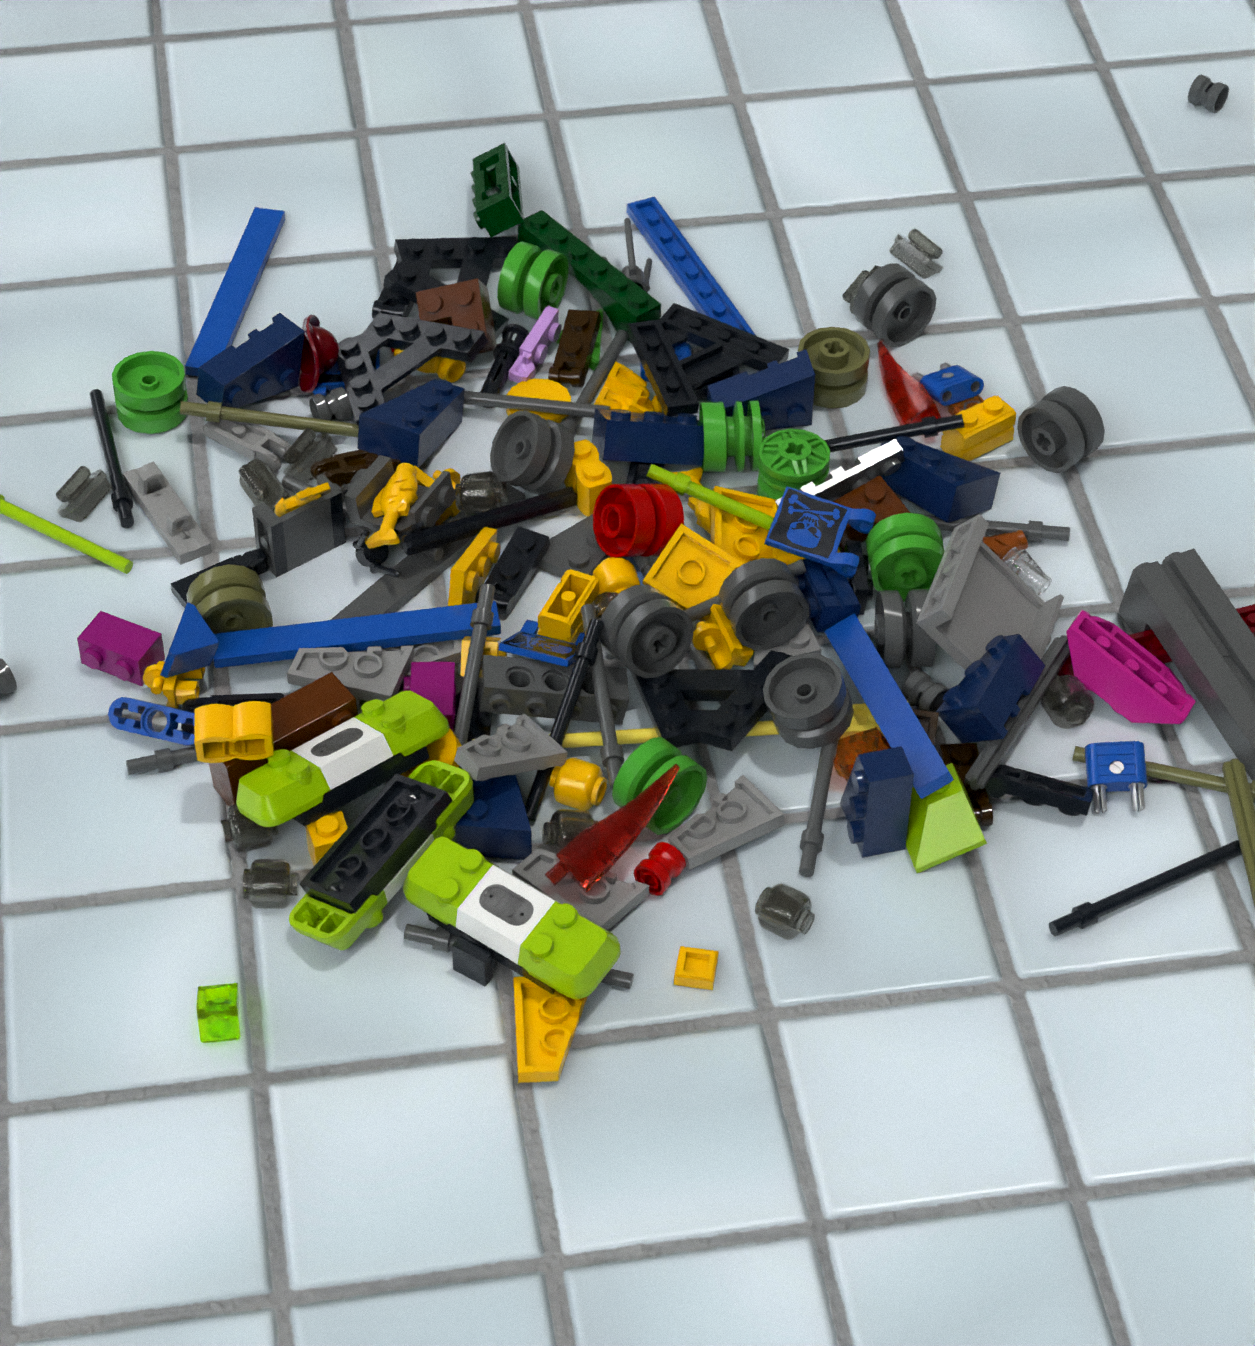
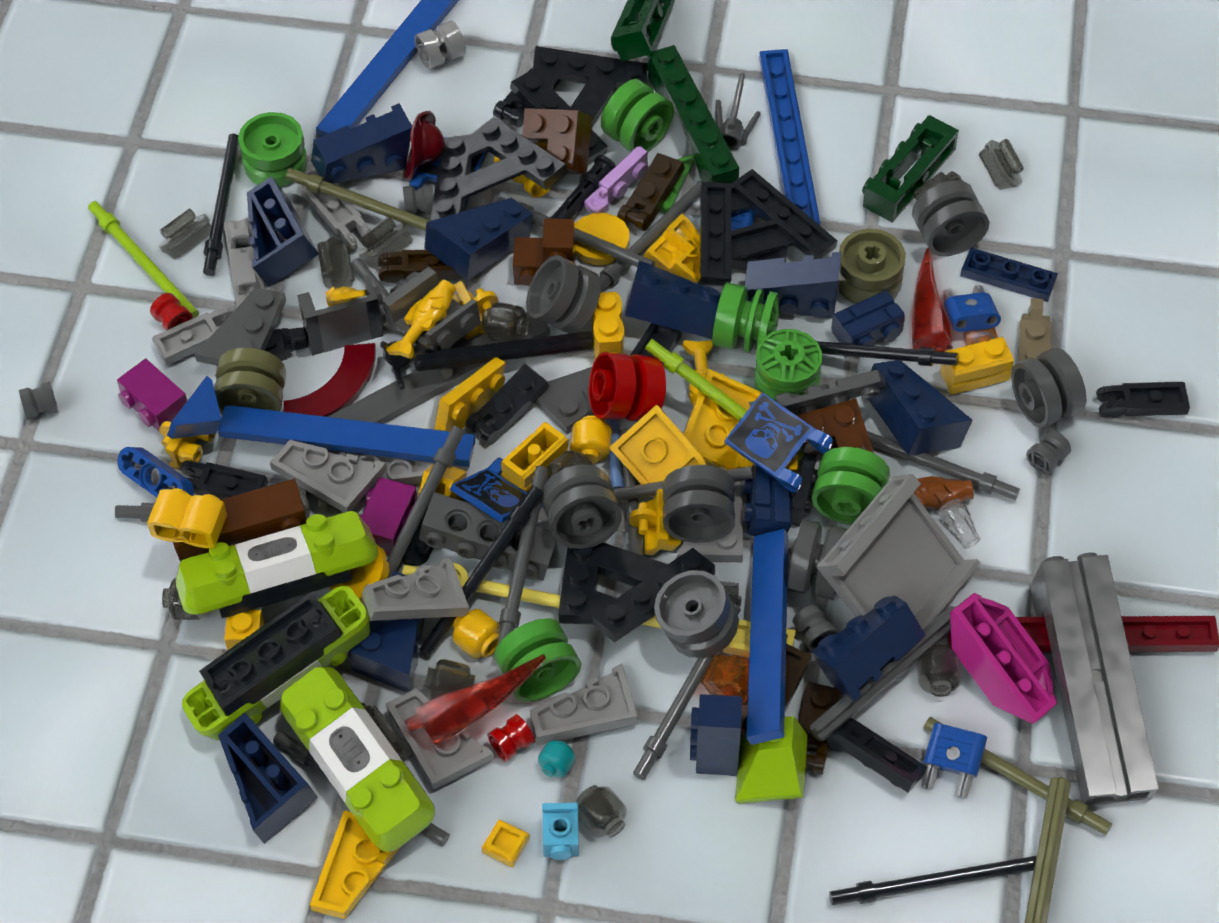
camera: 20 degrees right, 10 degrees up
clear neon green bracket [196,983,240,1043] -> none
clear smoke head [243,859,300,909] -> none
black tile [452,936,493,986] -> none
none -> red wheel [150,293,193,330]
none -> light grey hinge [152,307,234,366]
none -> dark grey wing [195,287,287,366]
none -> dark blue wedge [218,713,318,844]
none -> dark blue wedge [247,176,319,287]
none -> dark red tile [283,343,376,417]
none -> light grey wheel [414,20,466,69]
none -> reddish brown brick [513,219,576,286]
none -> teal piece [538,740,576,778]
none -> medium azure brick [542,802,579,860]
none -> dark blue brick [831,290,905,346]
none -> dark green brick [862,115,959,223]
none -> dark blue tile [960,247,1058,302]
none -> dark tan hinge [1017,298,1051,363]
none -> dark grey wheel [1026,430,1071,474]
none -> black hinge [1096,382,1190,418]

